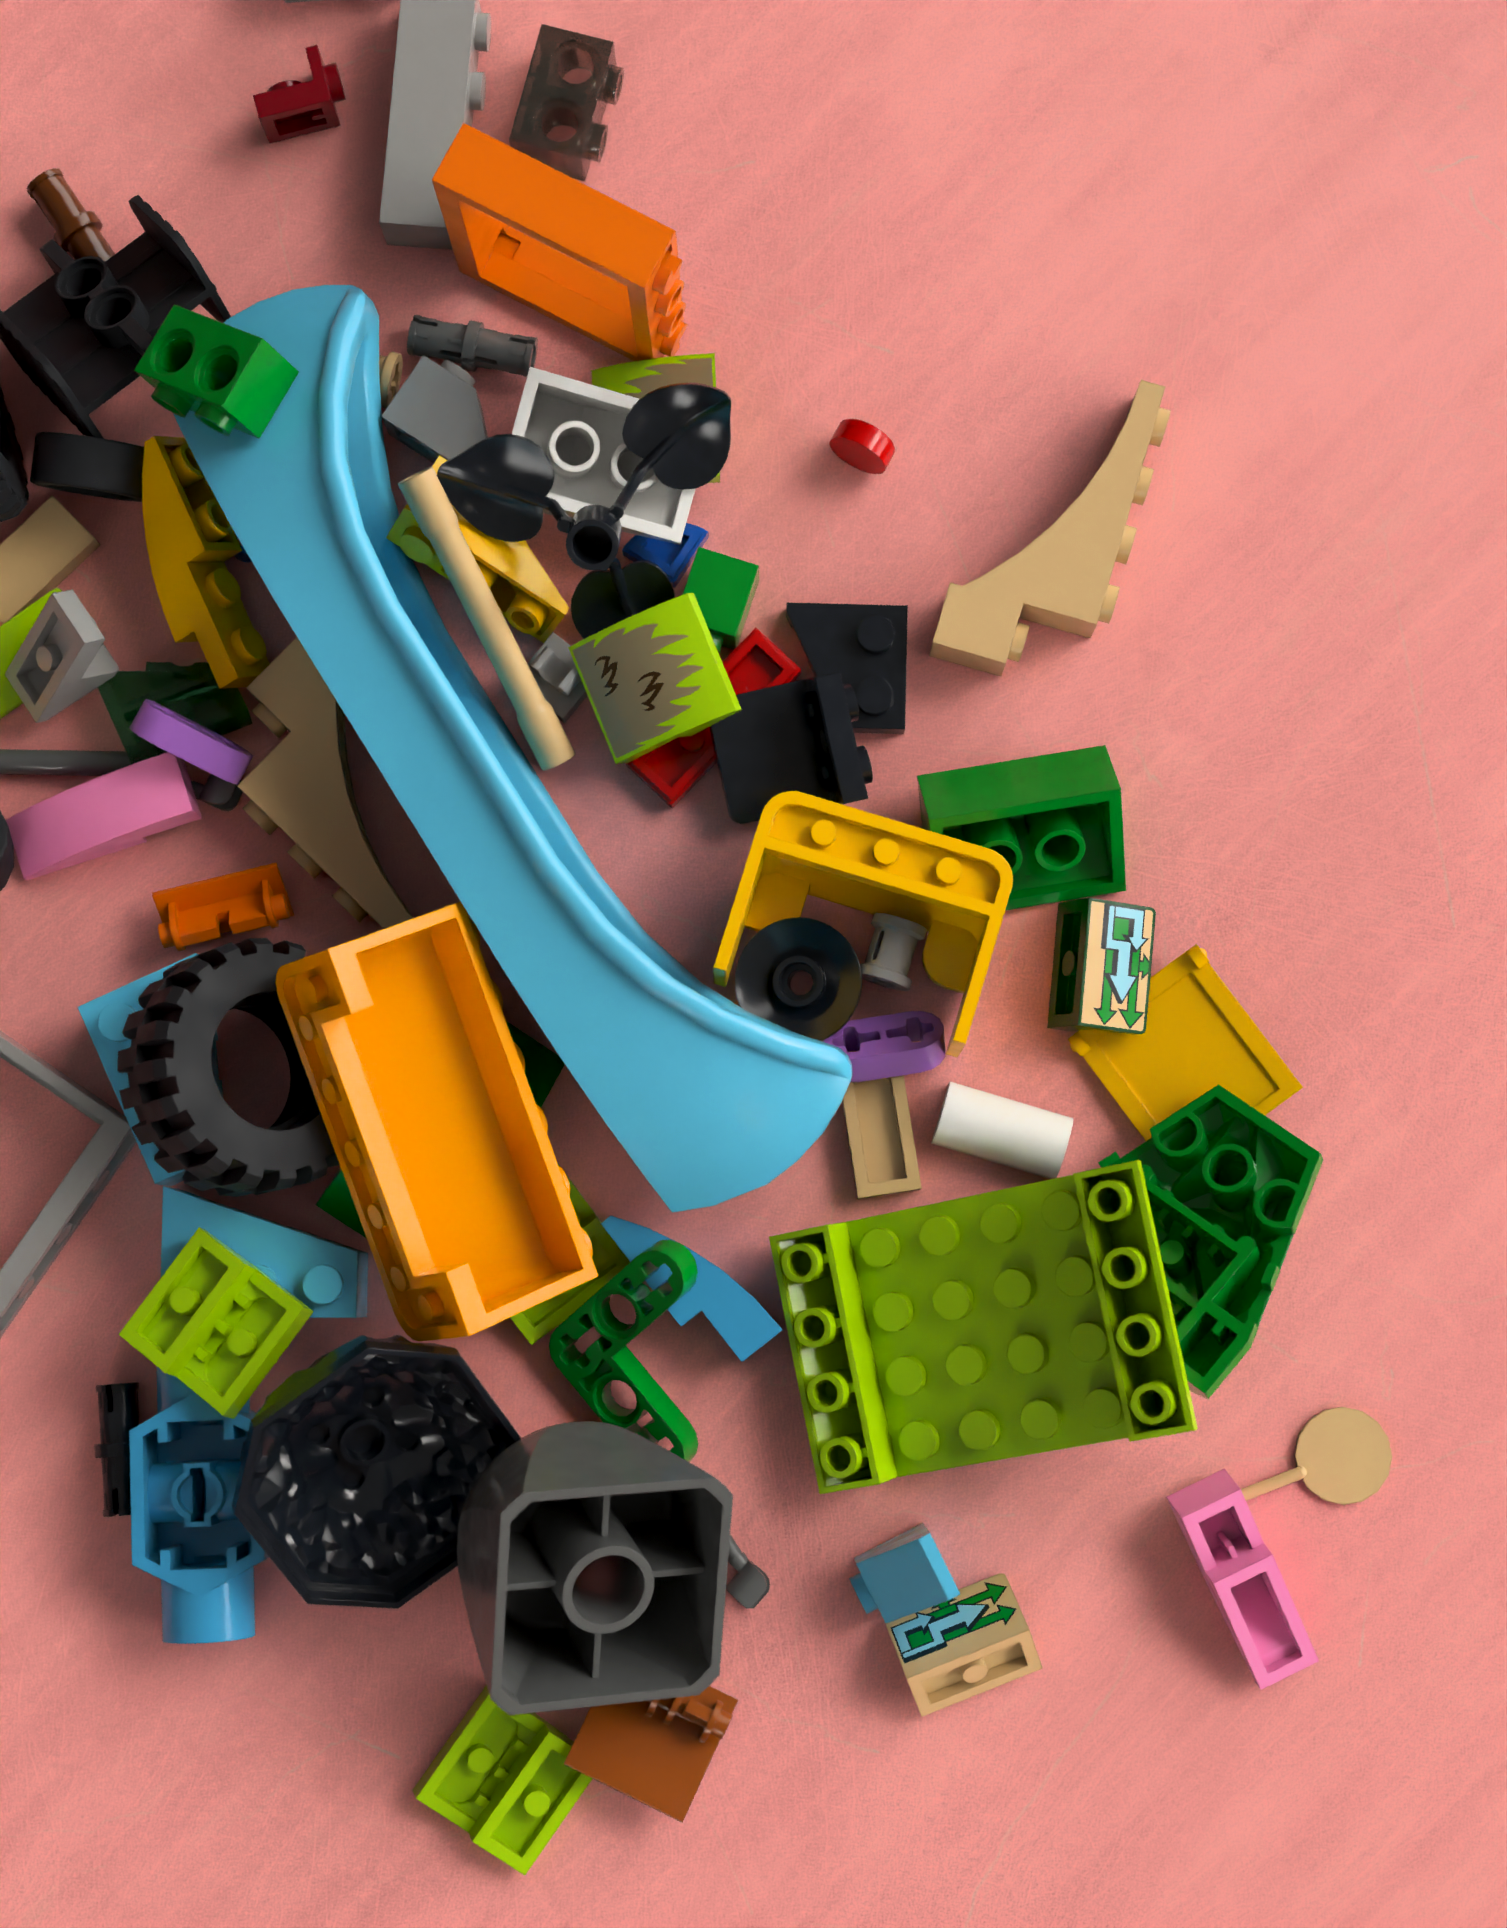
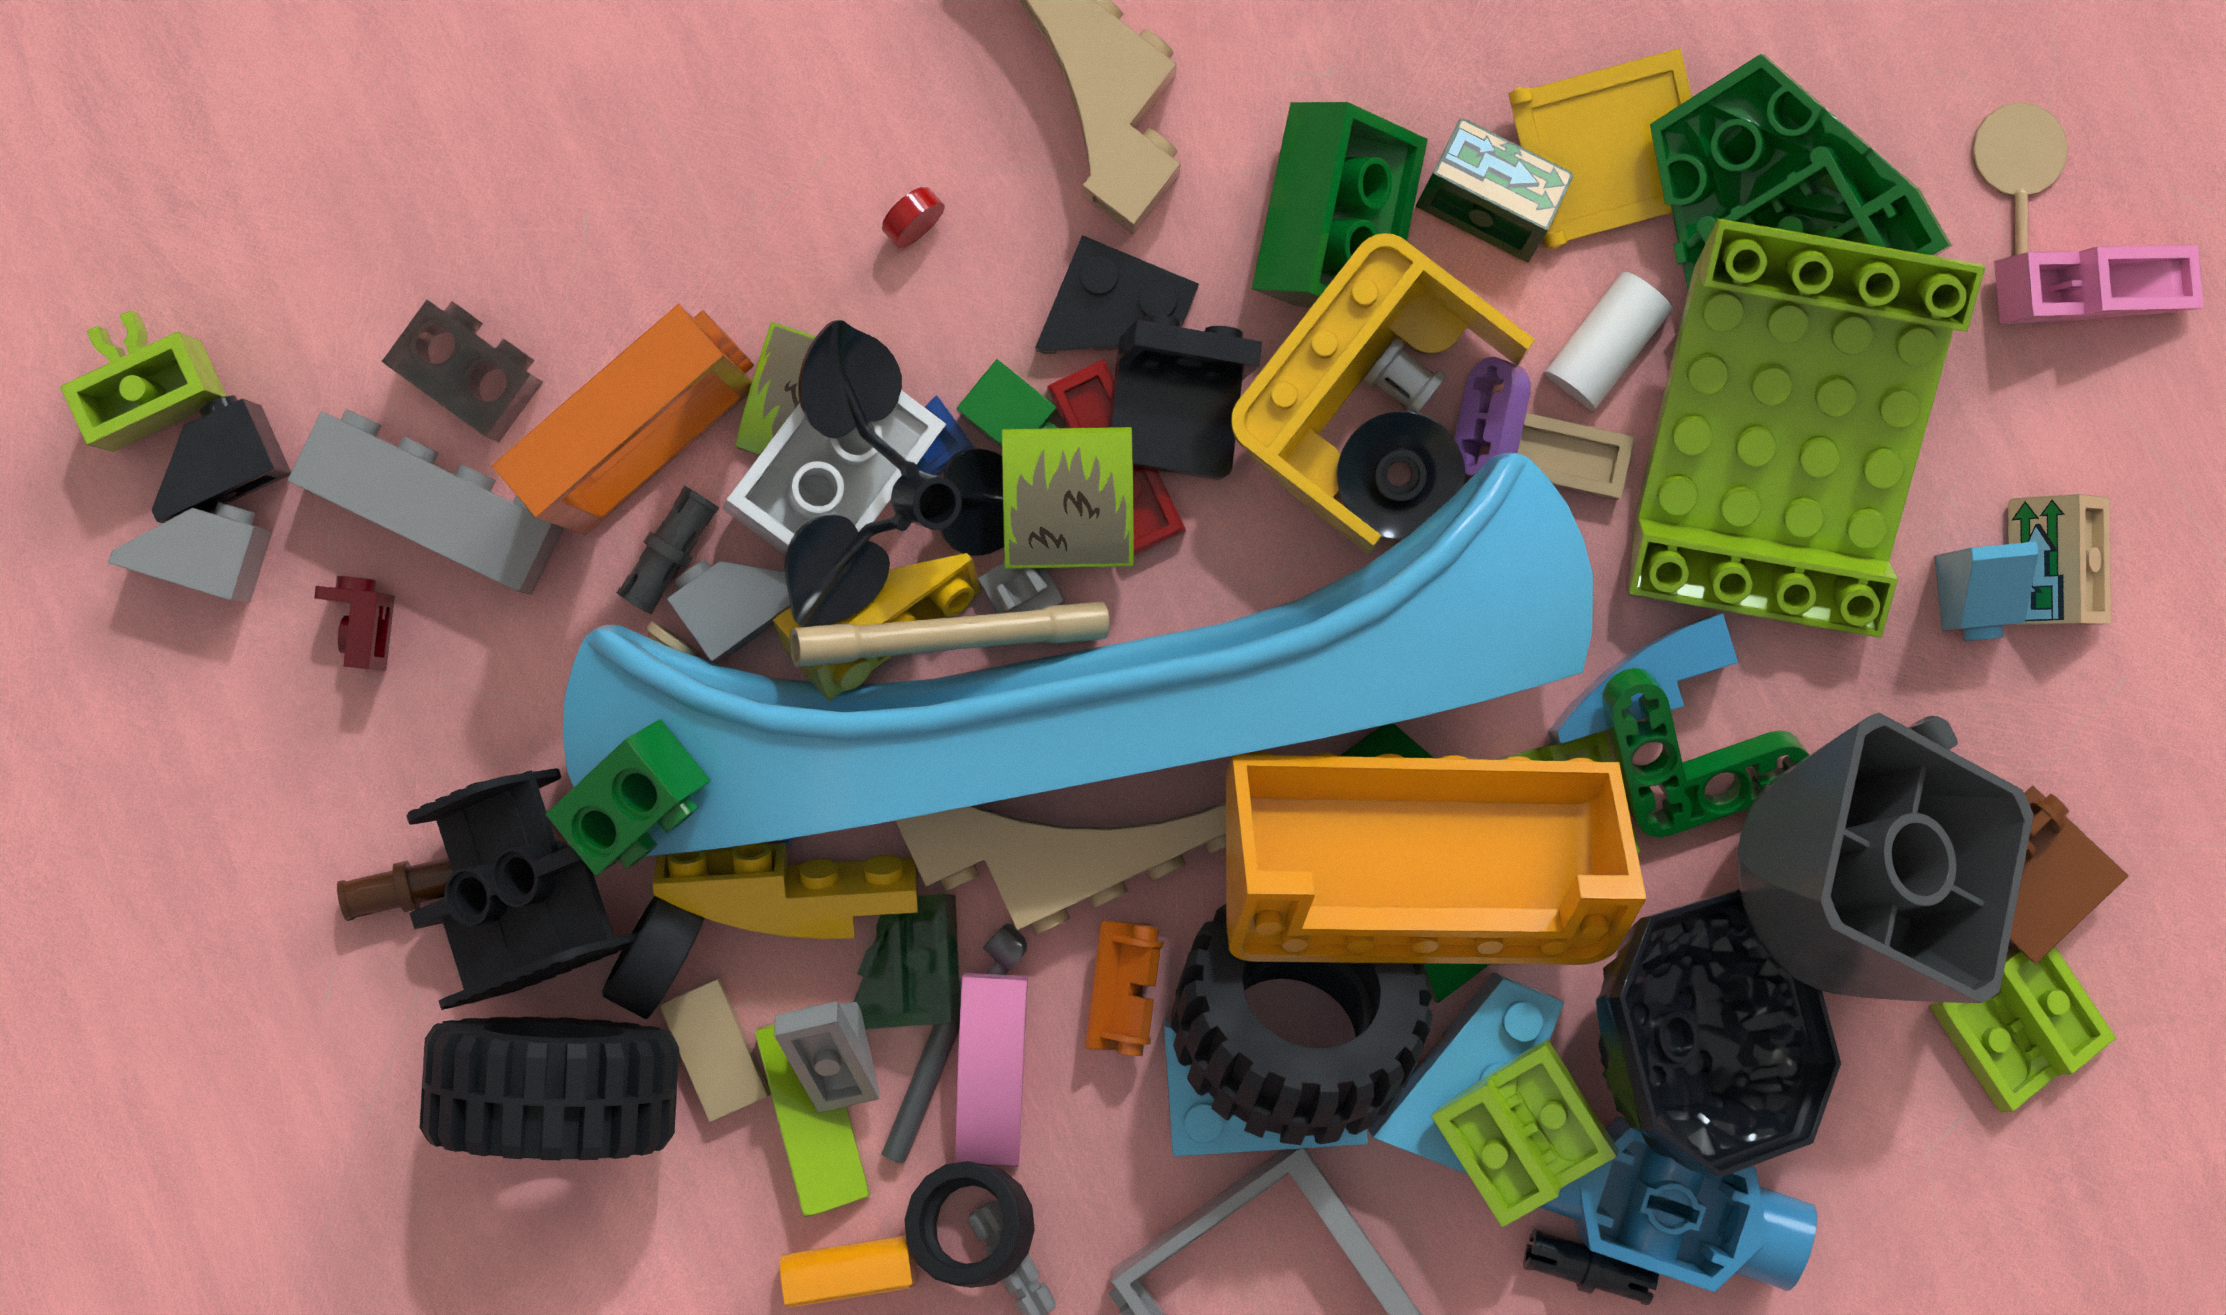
camera: 70 degrees left, 5 degrees up
medium lavender beam [129,699,253,785] -> none

